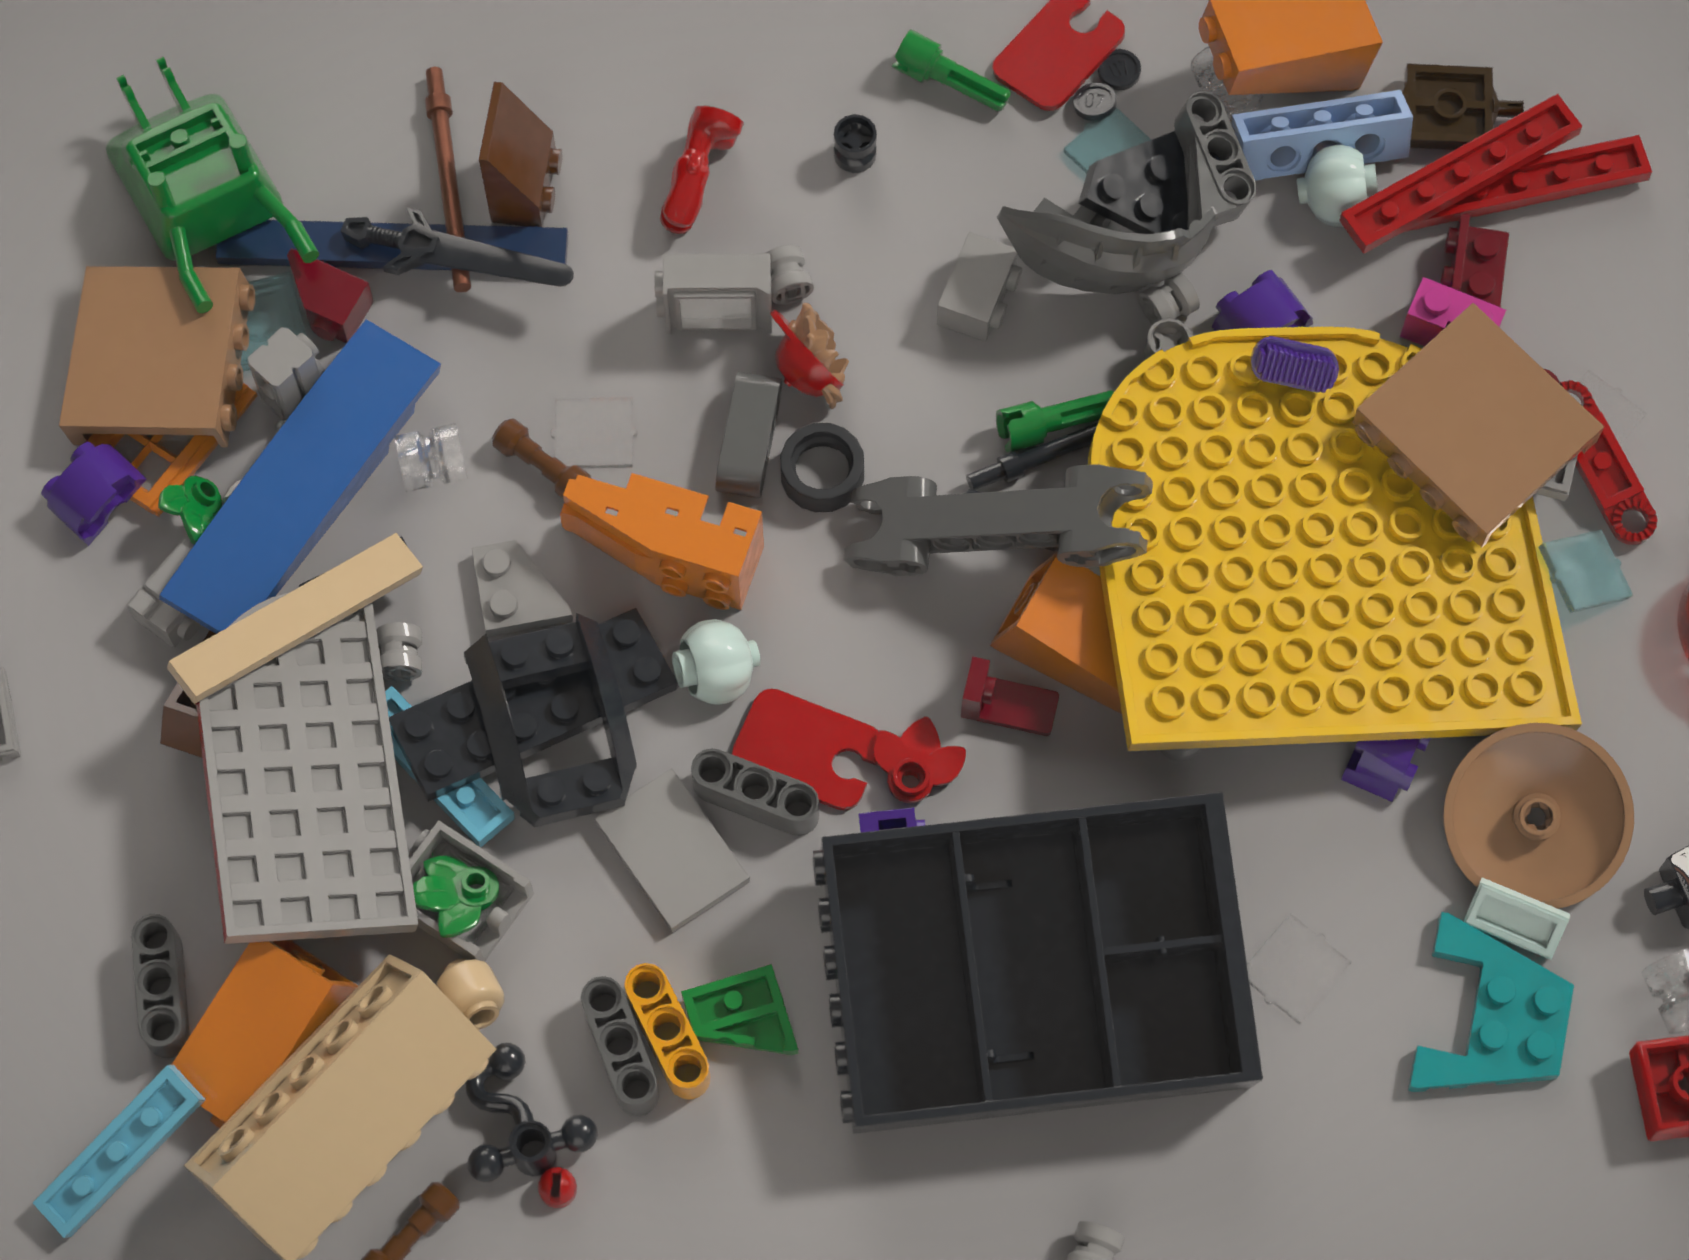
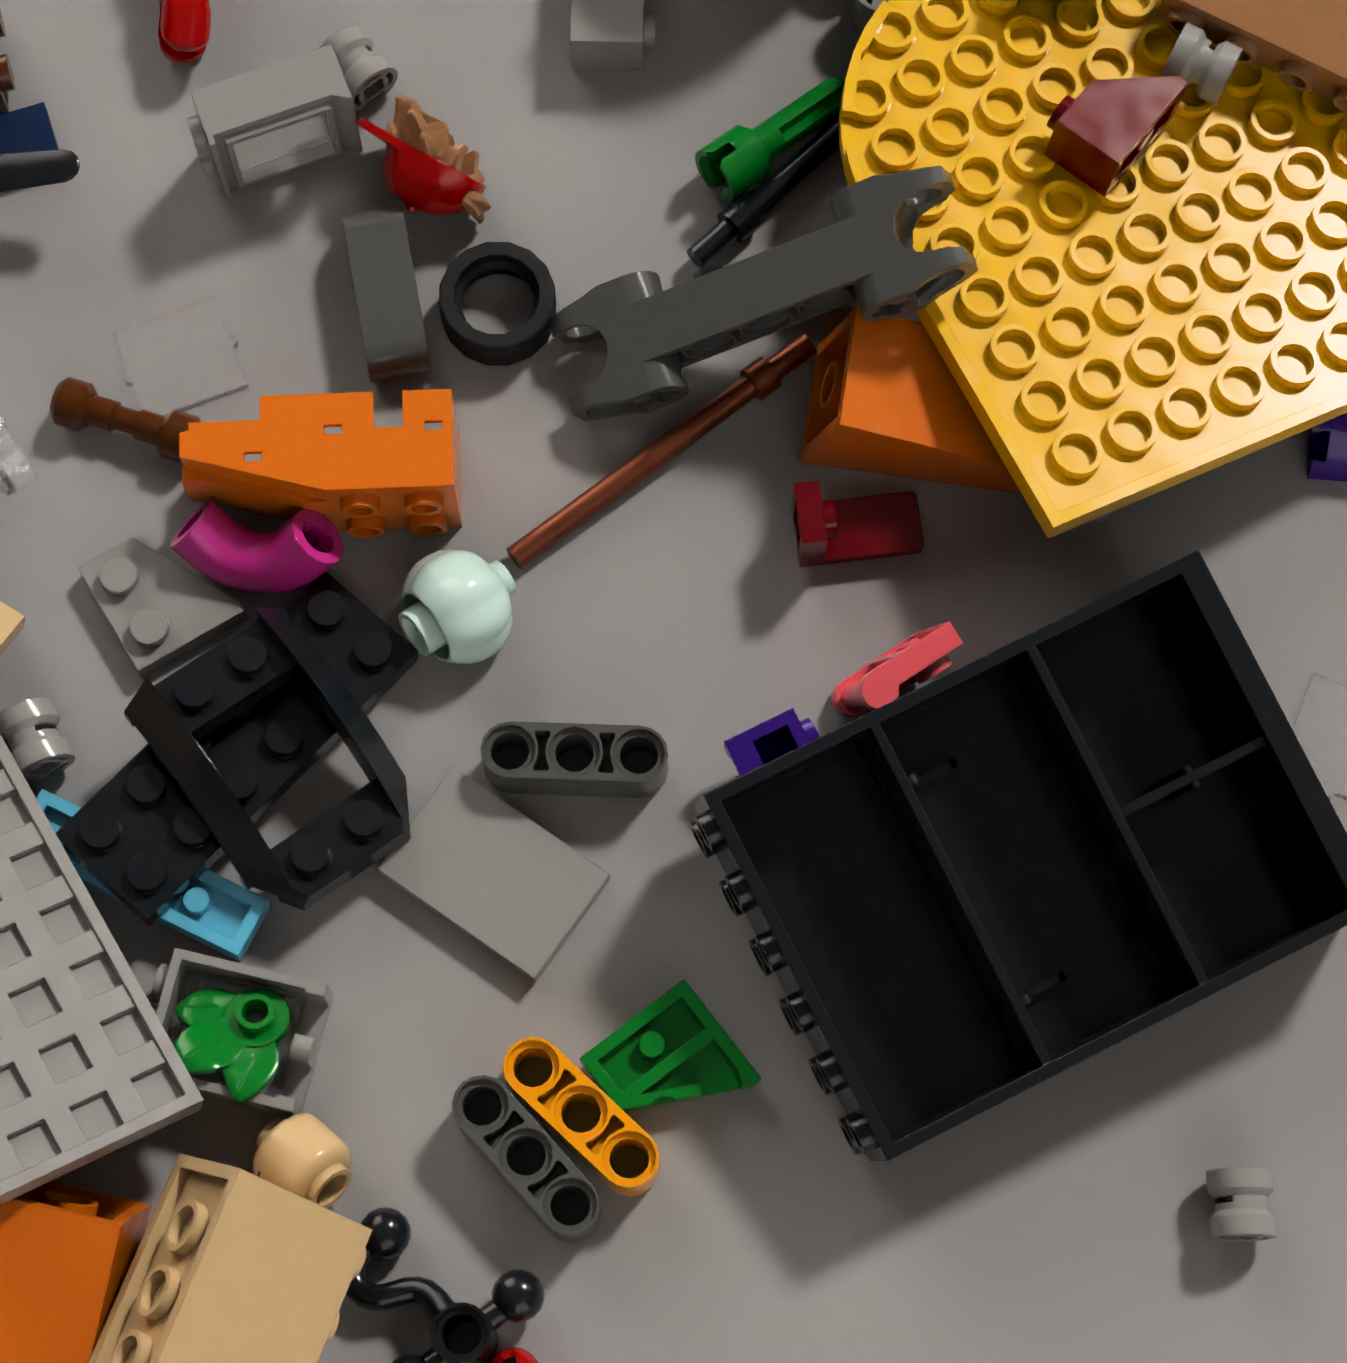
camera: 20 degrees left, 5 degrees up
red piece [732,688,879,811] -> none
red plate [873,716,966,803] -> none
none -> dark pink cylinder [170,499,344,594]
none -> copper bar [506,333,817,569]
none -> coral plate [831,621,963,717]
none -> dark red slope [1044,76,1188,197]
none -> light grey wheel [1160,22,1243,105]

